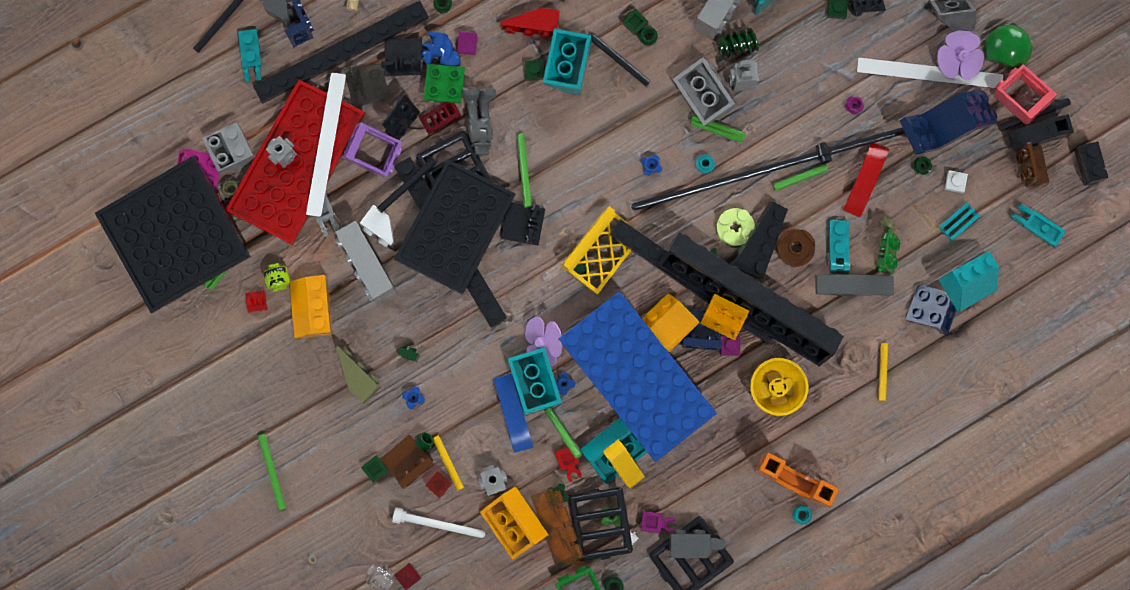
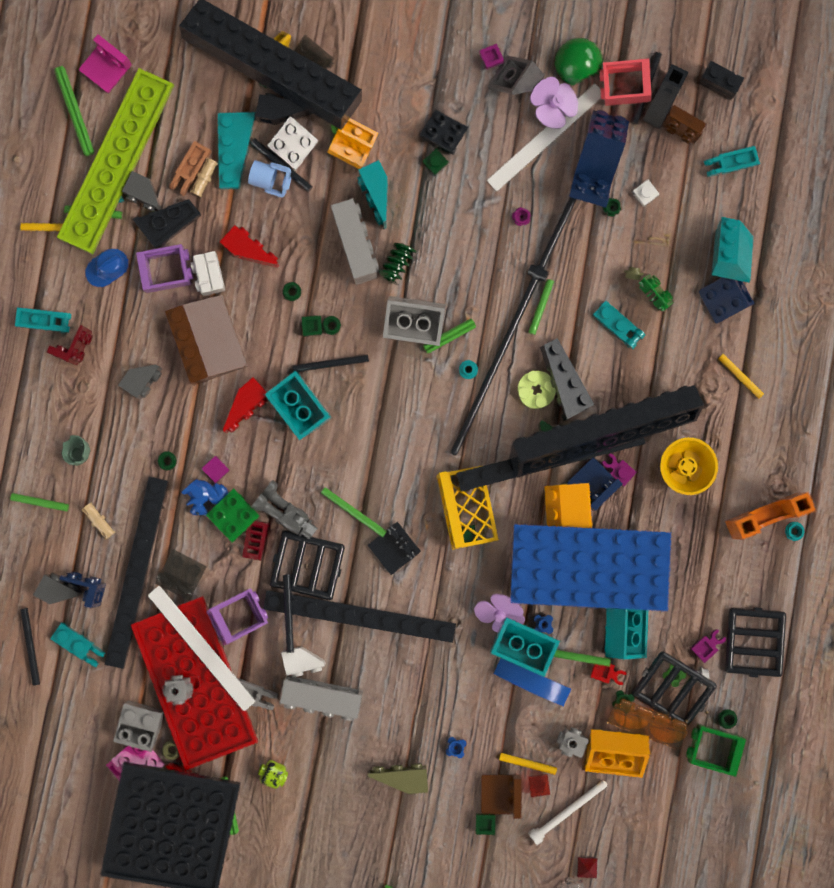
camera: 50 degrees left, 5 degrees up
red tile [245,291,268,313] -> none
light orange slope [290,275,333,339] -> none
black hinge [381,38,422,77] -> none
black hinge [381,94,420,140] -> none
black plate [394,159,516,295] -> none
dark green plate [398,346,420,363] -> none
dark green plate [415,432,434,451] -> none
dark green plate [525,59,545,81] -> none
yellow beam [603,439,645,489] -> none
blue plate [641,155,662,176] -> none
dark grey hinge [669,530,726,558] -> none
light orange slope [700,294,749,341] -> none
light grey hinge [728,60,759,92] -> none
reddish brown plate [776,229,815,268] -> none
dark grey slope [815,275,894,296] -> none
red slope [842,143,889,218] -> none
teal tile [938,202,980,241] -> none

